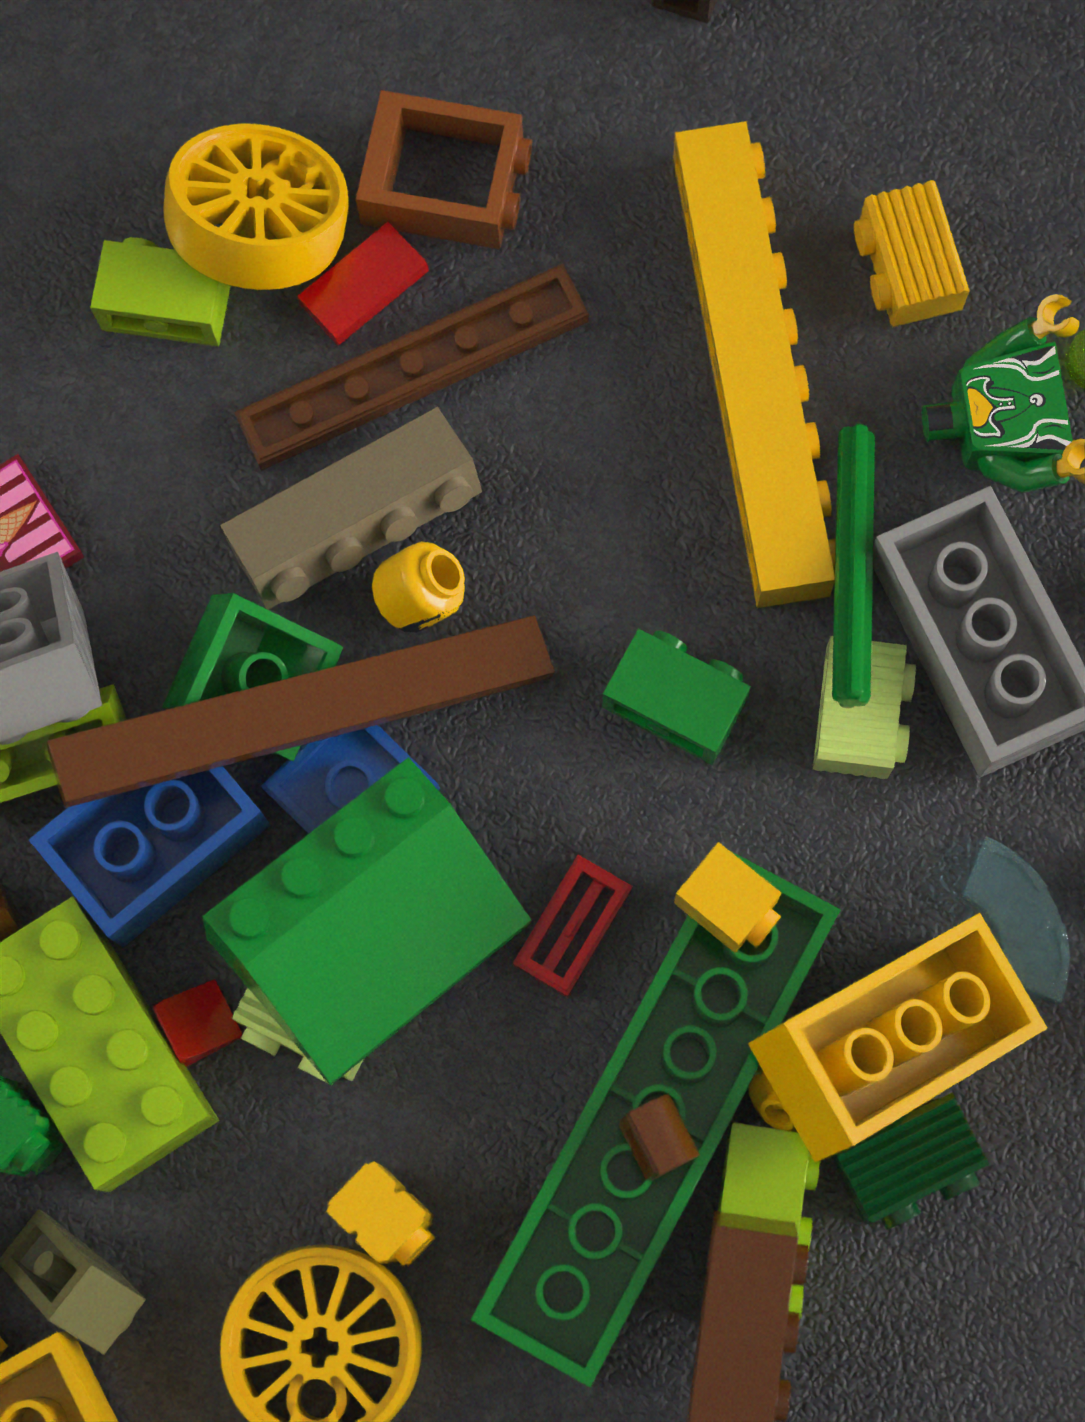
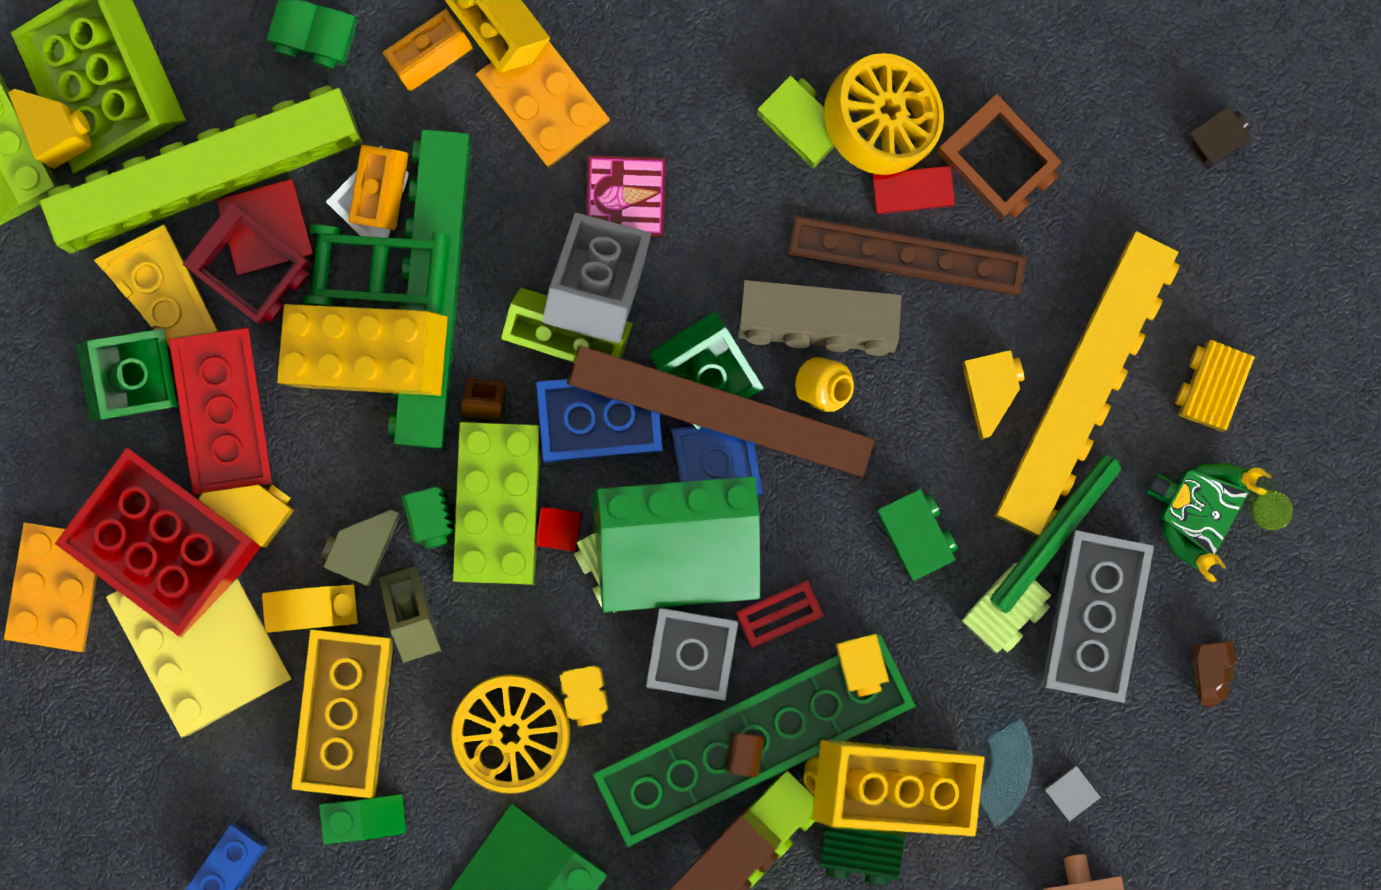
camera: 30 degrees right, 10 degrees up
none -> light grey brick [646,608,738,700]
none -> yellow slope [962,350,1024,440]

